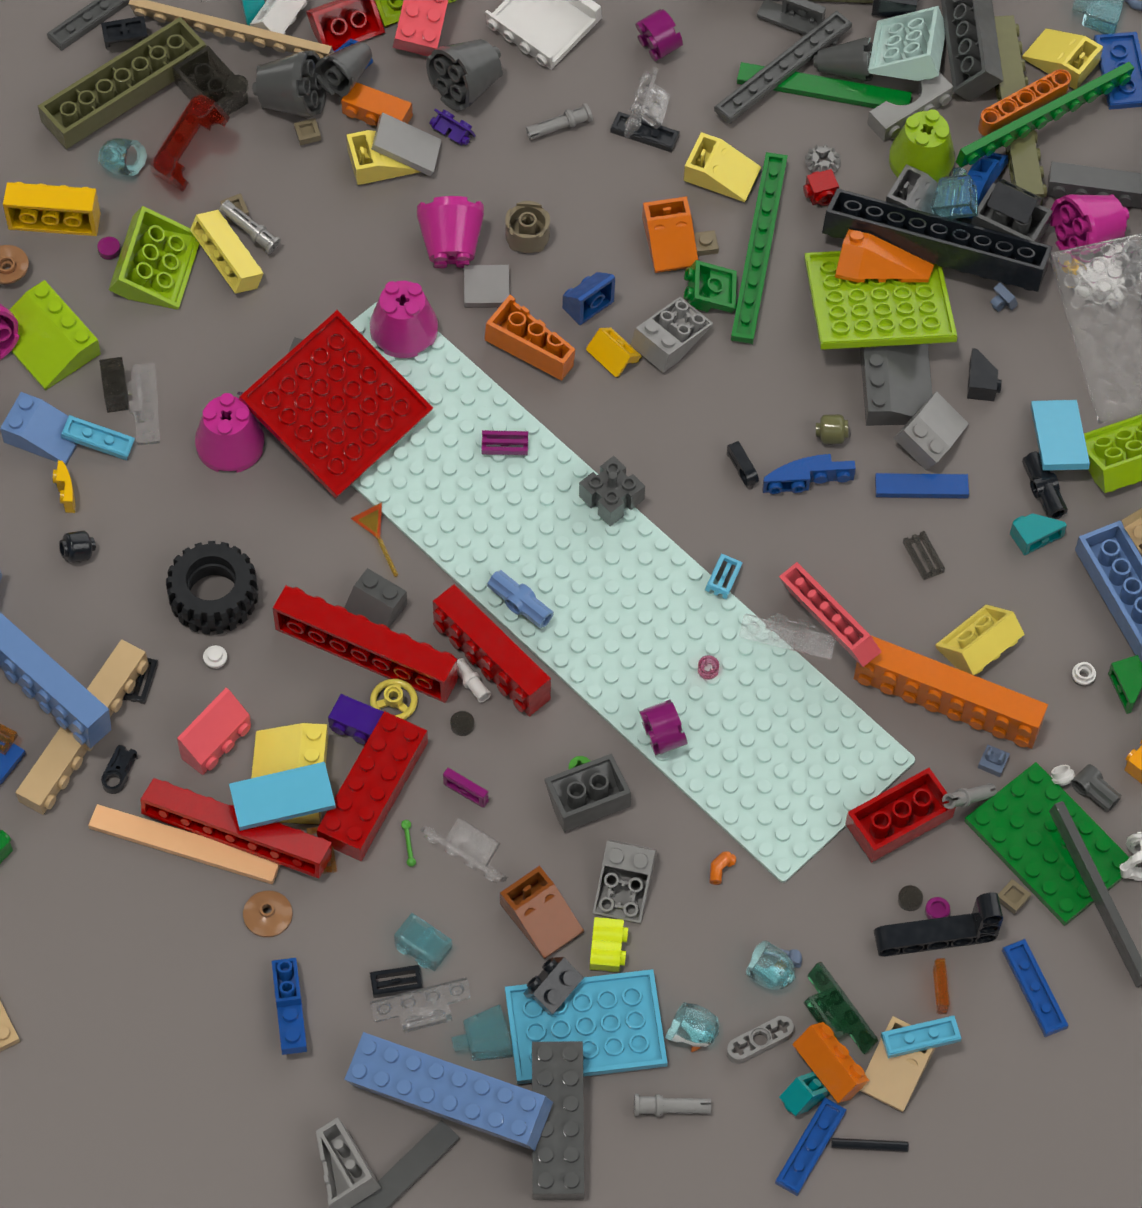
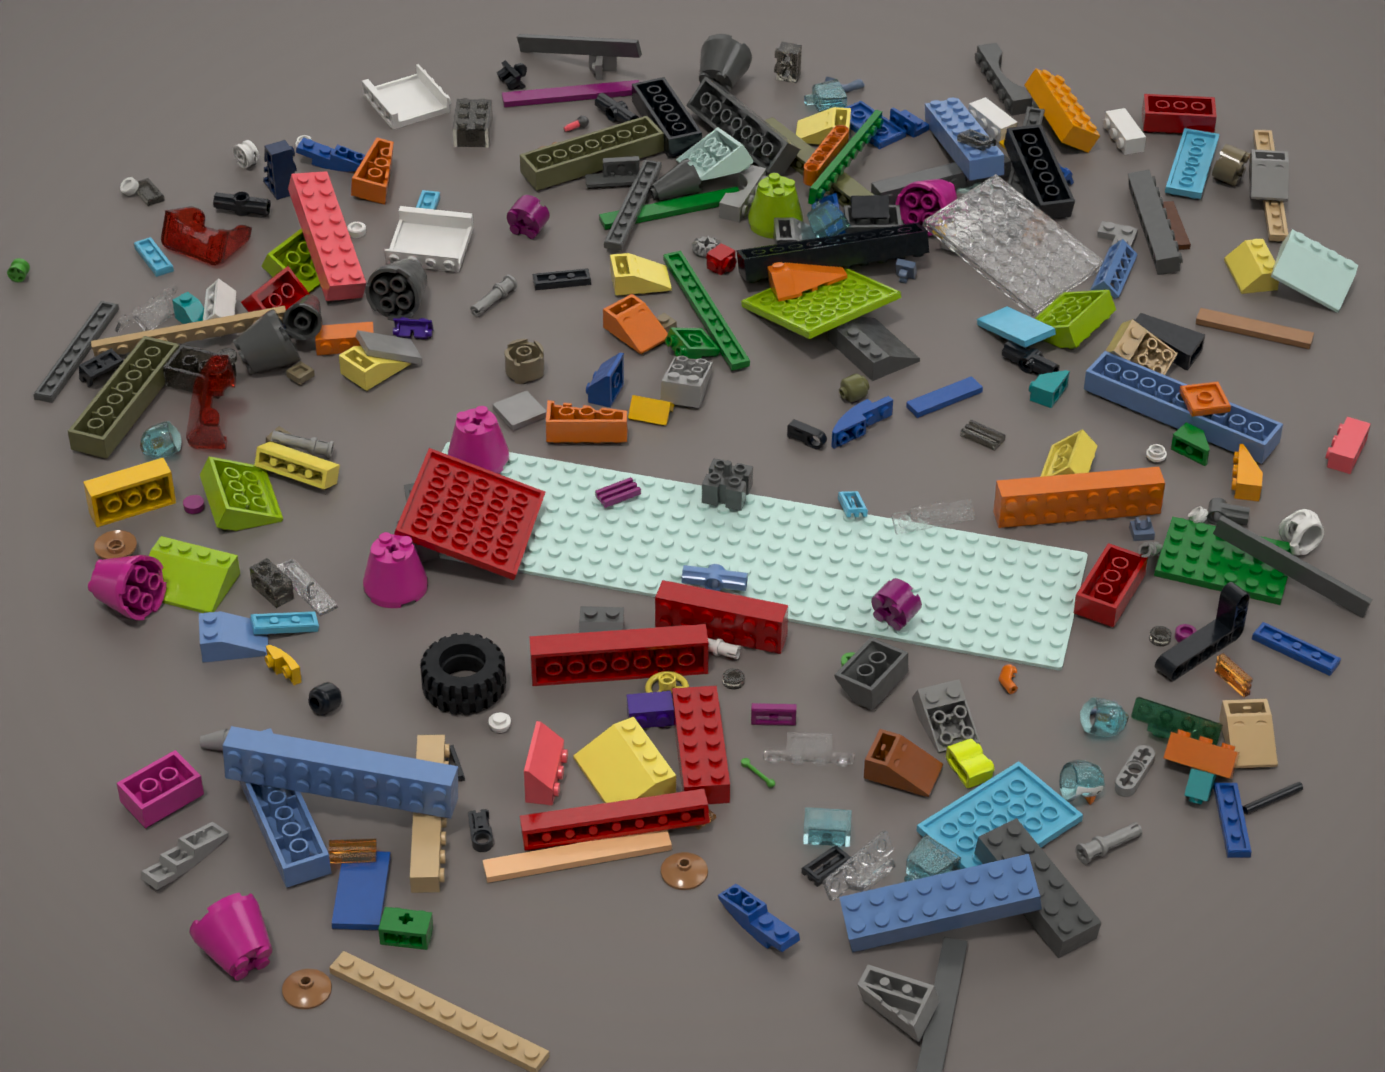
camera: 30 degrees left, 20 degrees down
medium azure tile [229,762,336,831] -> none
clear yellow piece [351,502,398,577] -> none
dark pink cone [417,196,484,268] -> none
black bracket [523,957,584,1015] -> none
clear bracket [624,67,671,138] -> none
clear pink bush [697,655,719,680] -> none
coral brick [779,562,881,667] -> none
medium azure tile [881,1016,962,1058] -> none
light grey slope [894,391,969,470] -> none
black slope [967,348,1002,402] -> none

